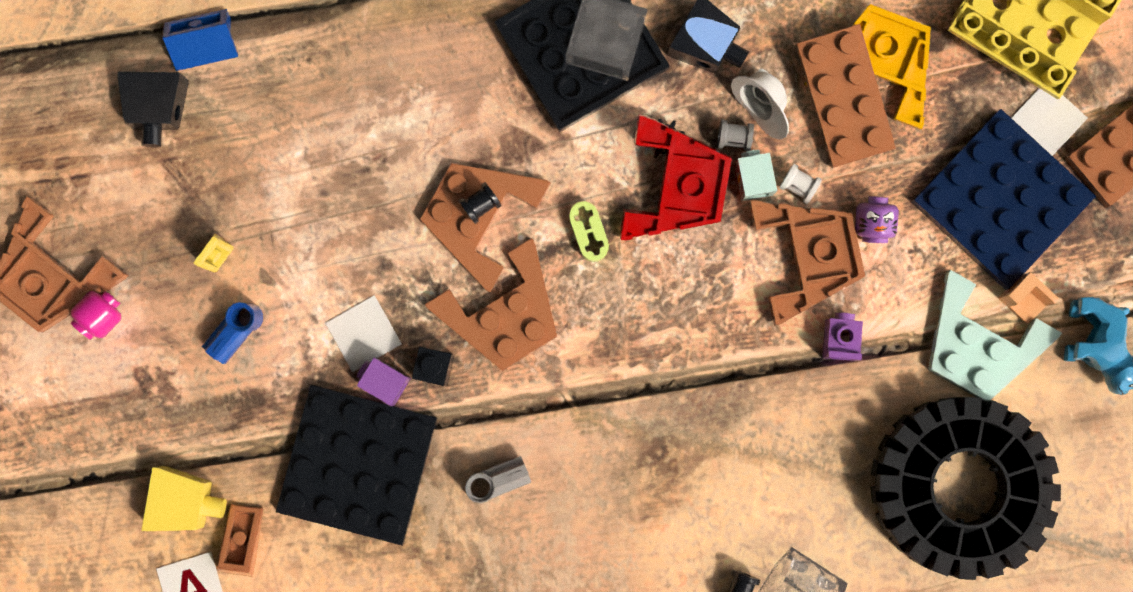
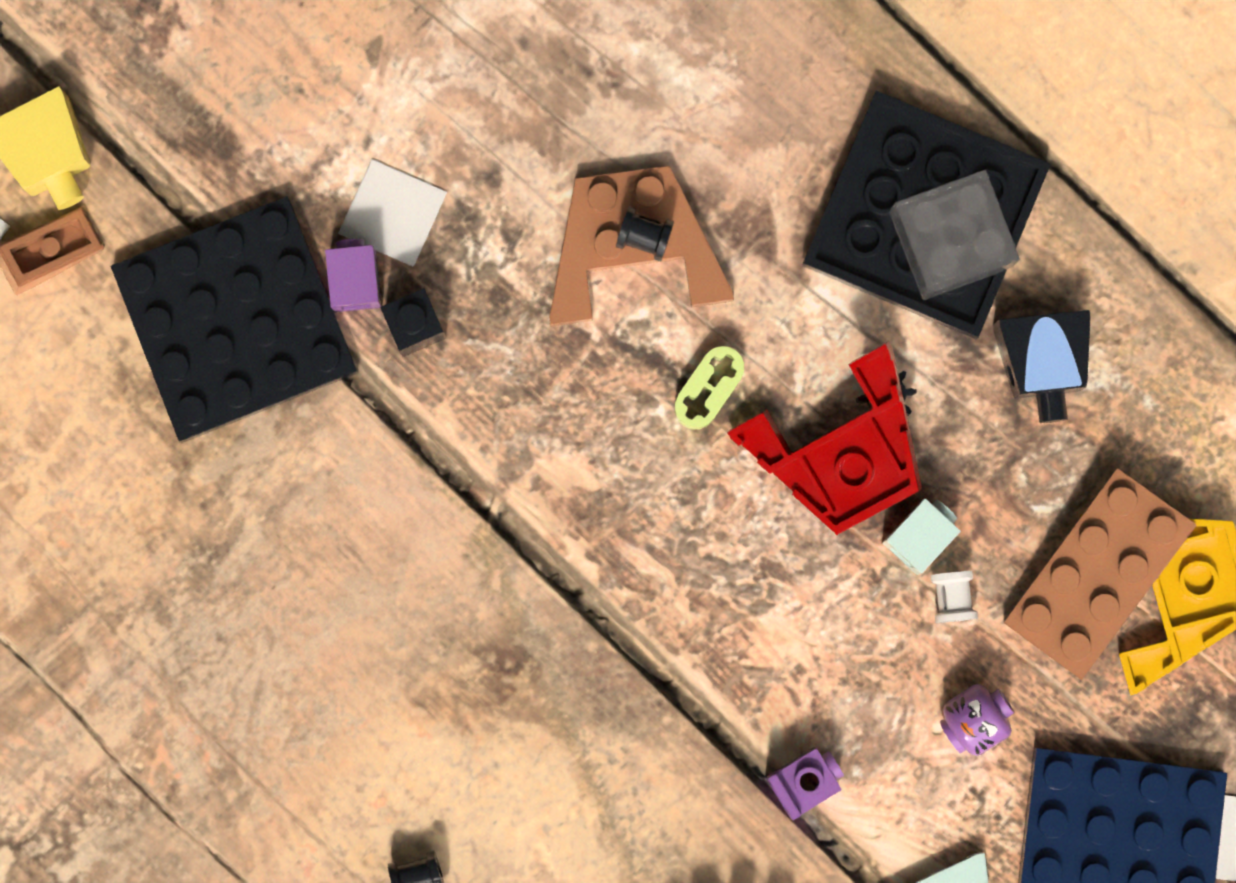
camera: 50 degrees right, 0 degrees up
blue piece [202,302,263,364] -> none
nougat wing [425,238,557,371] -> none
light grey piece [465,456,531,503] -> none
light grey bush [717,119,754,151] -> none
white piece [731,69,789,140] -> none
nougat wing [749,200,865,326] -> none

